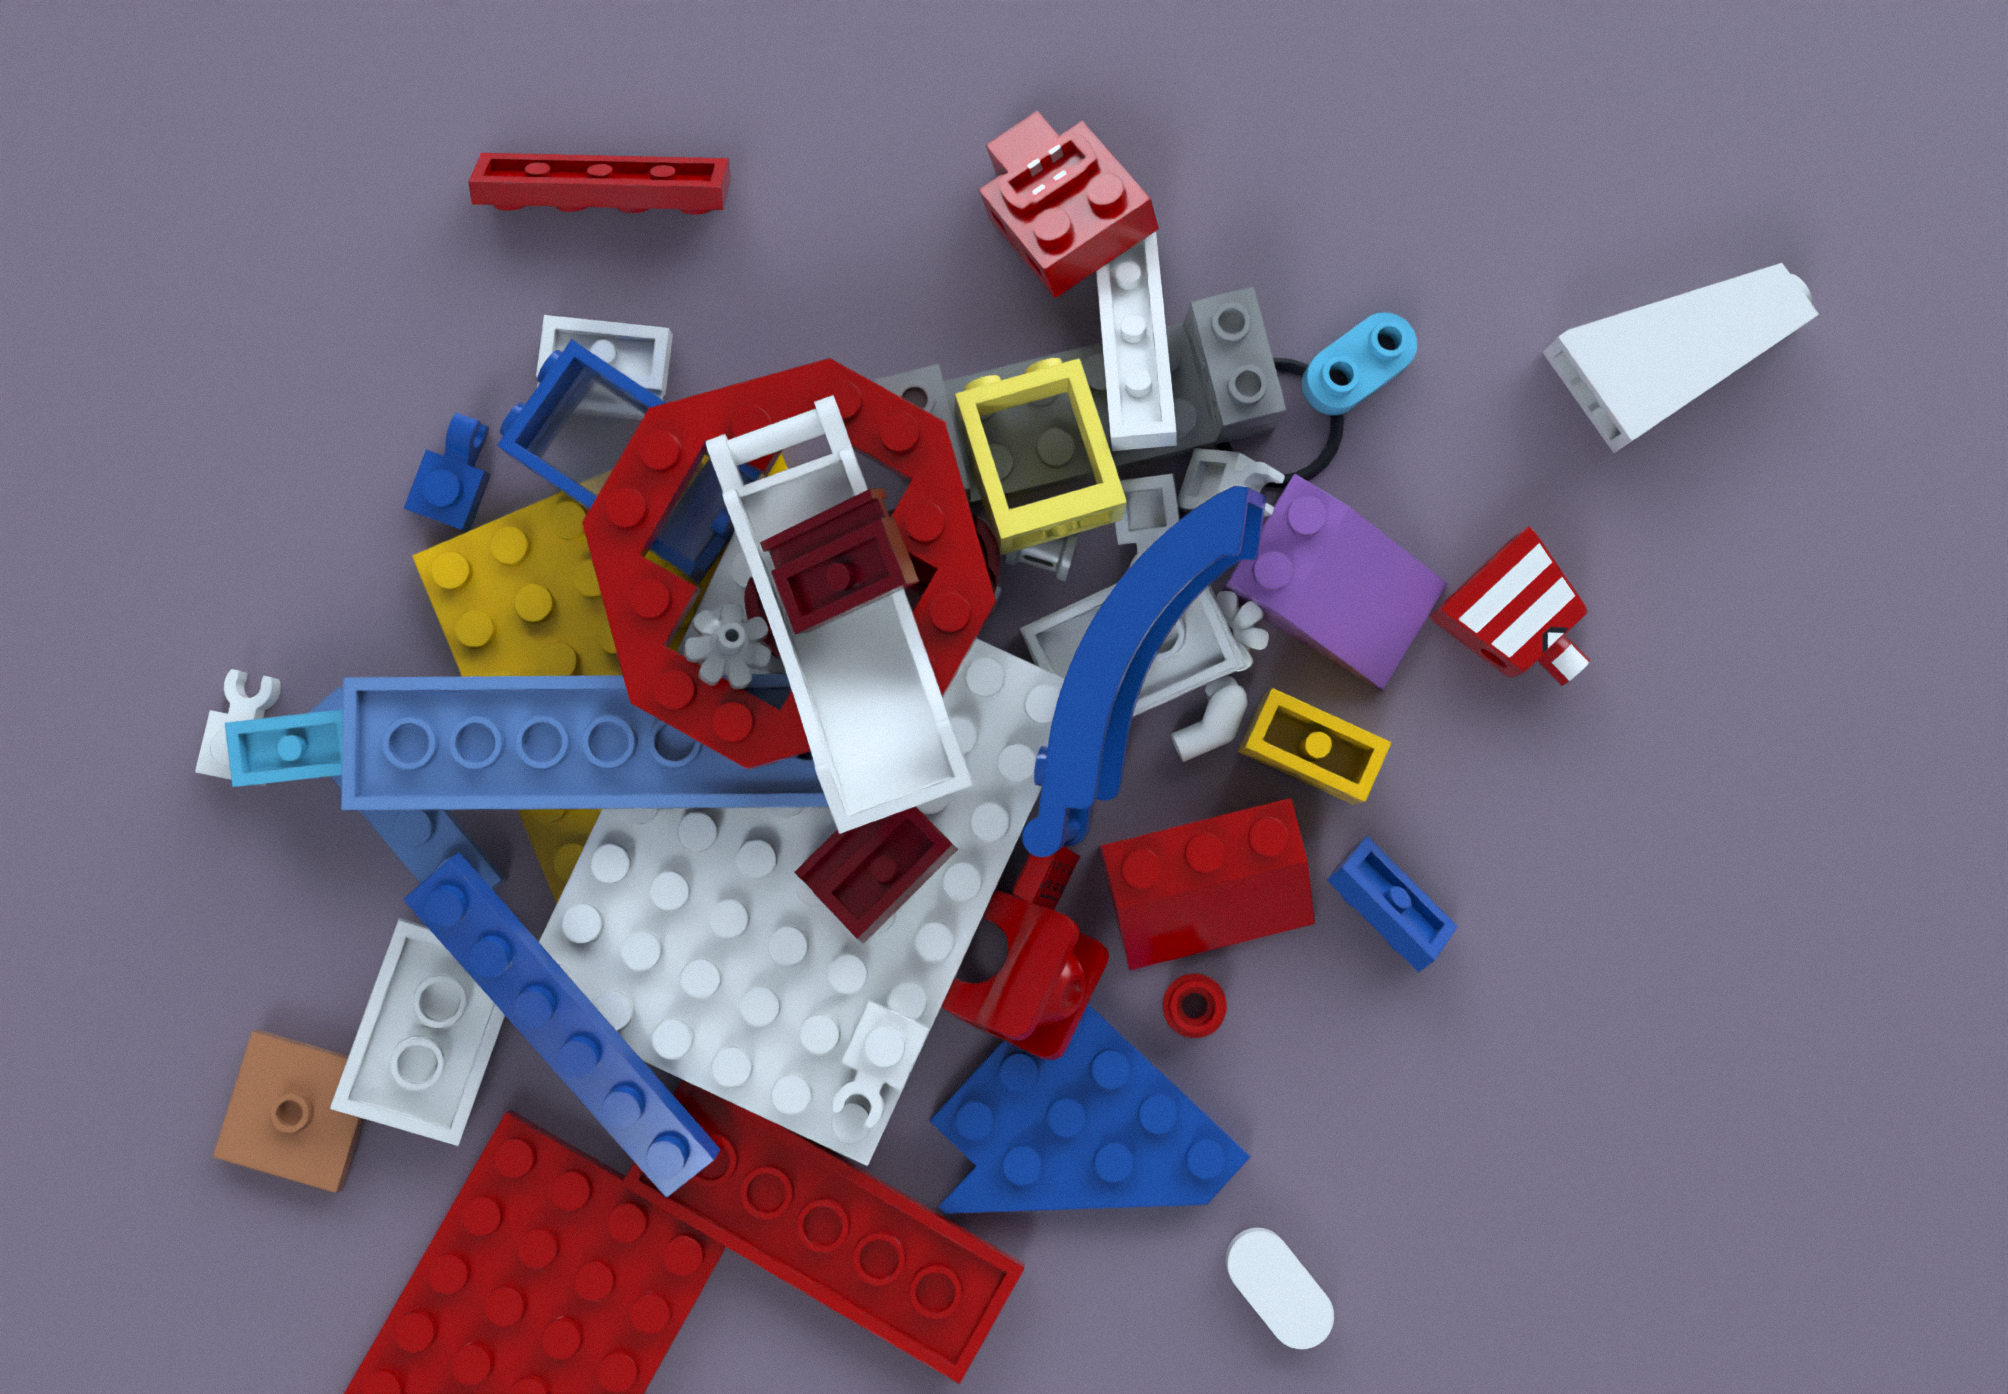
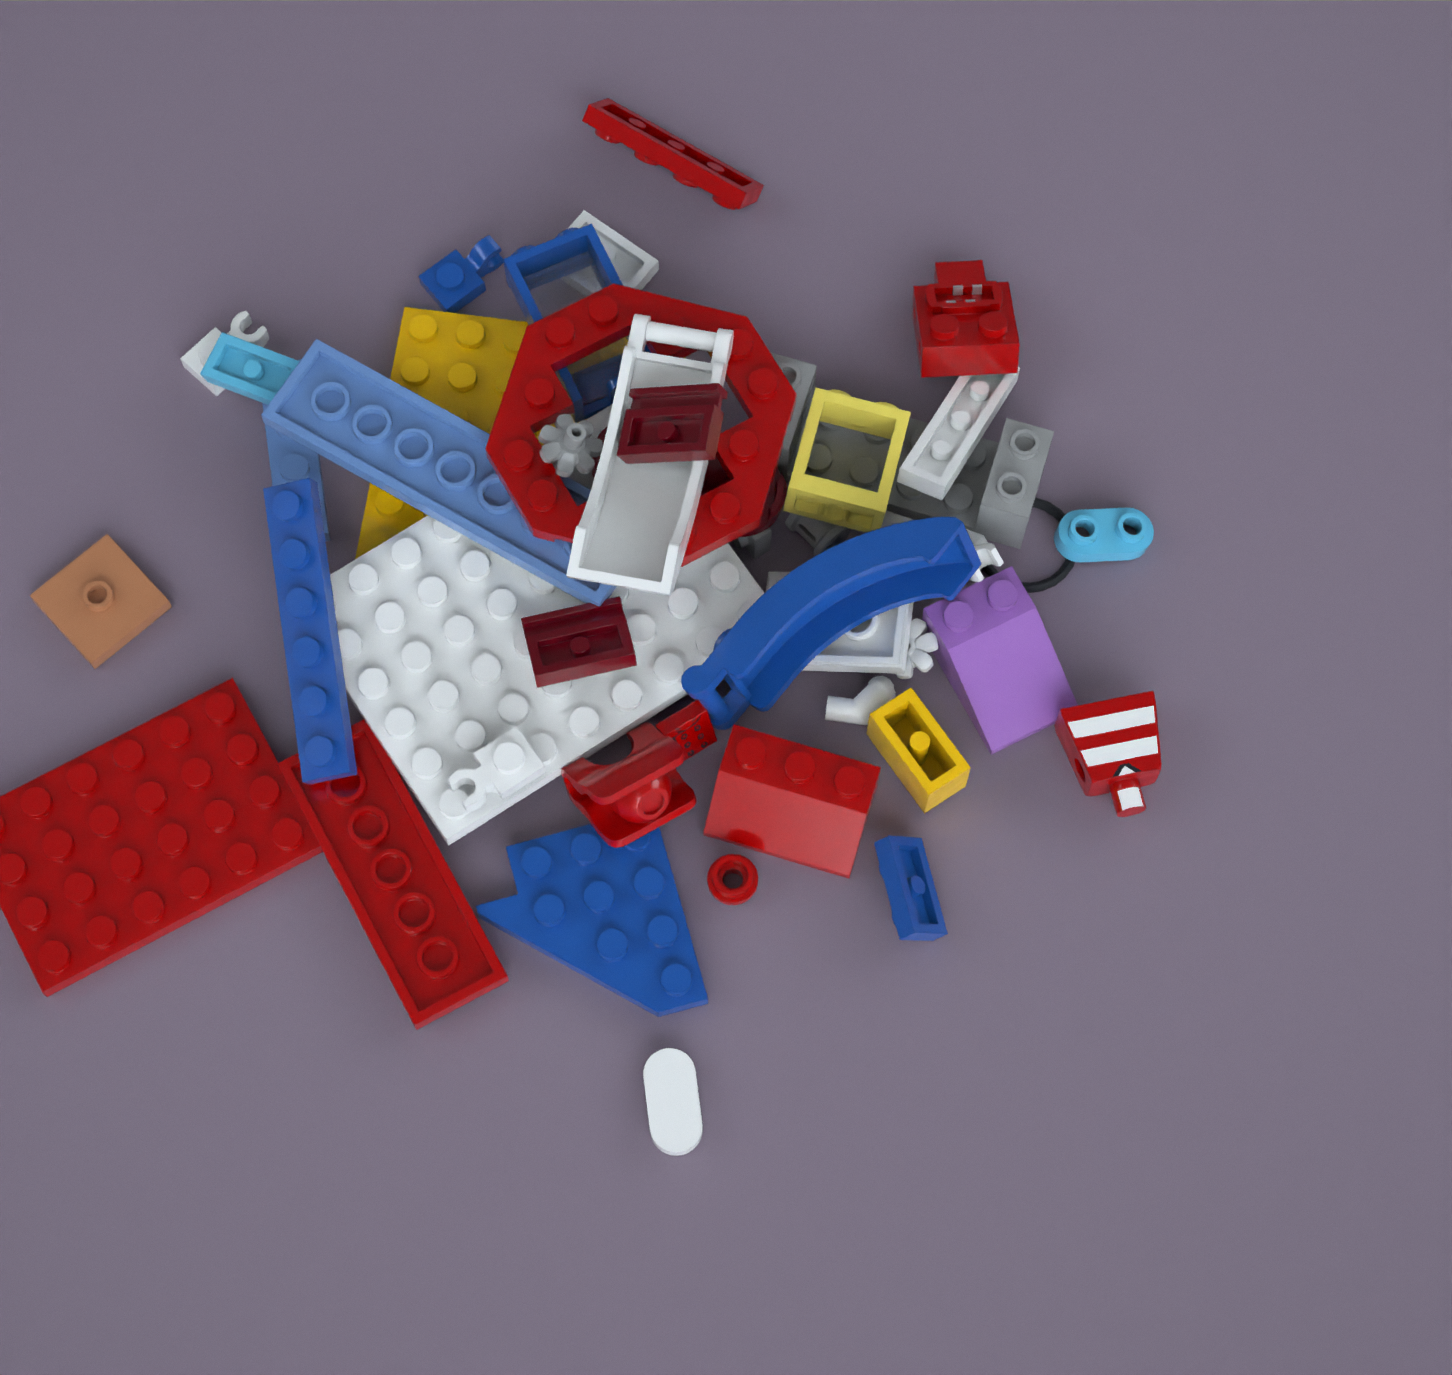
camera: 30 degrees right, 15 degrees down
white plate [330,918,505,1146] -> none
white slope [1542,263,1819,453] -> none

